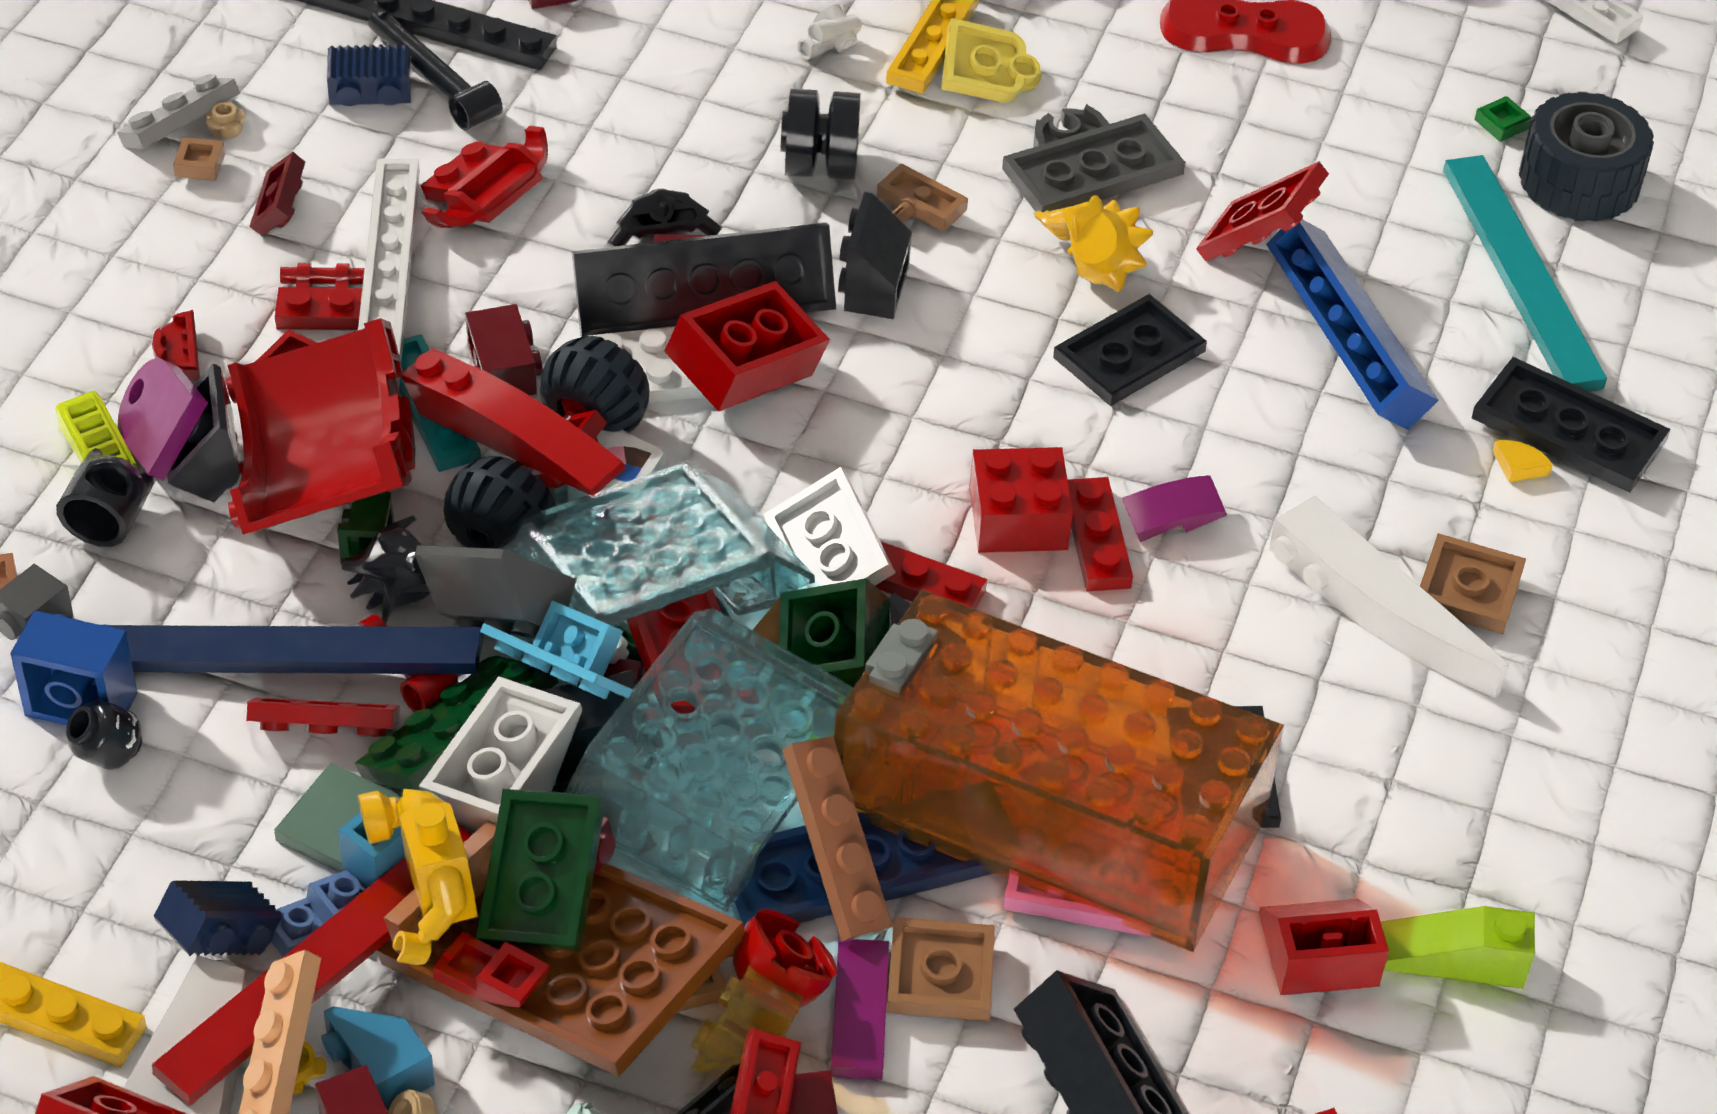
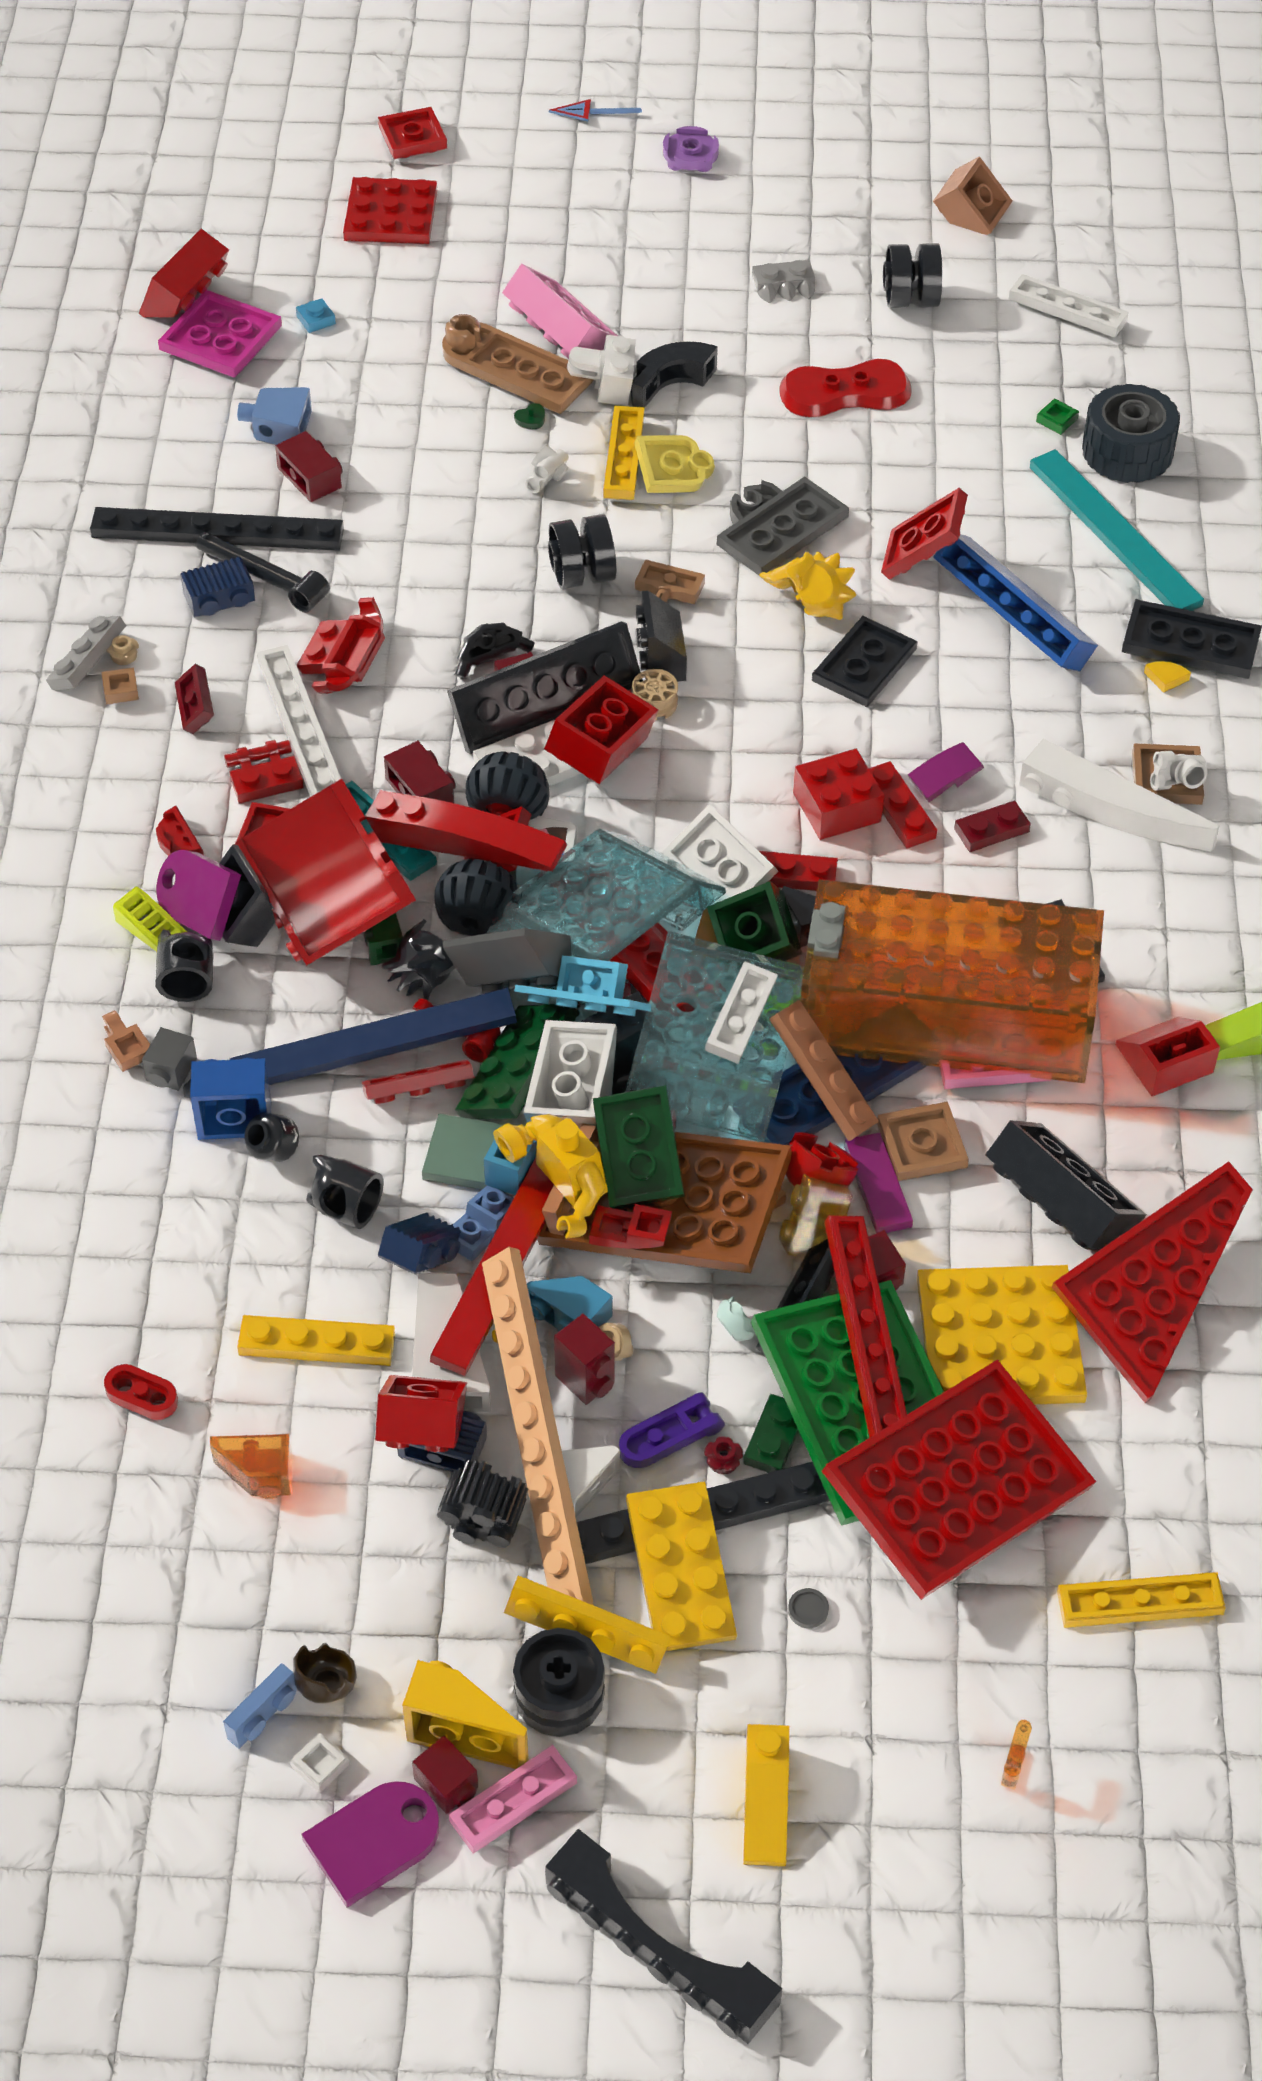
camera: 15 degrees left, 5 degrees up
none -> black piece [306,1155,384,1229]
none -> tan wheel [632,669,678,720]
none -> white plate [704,961,778,1064]
none -> dark red plate [954,800,1031,853]
none -> white plate [1150,751,1207,791]

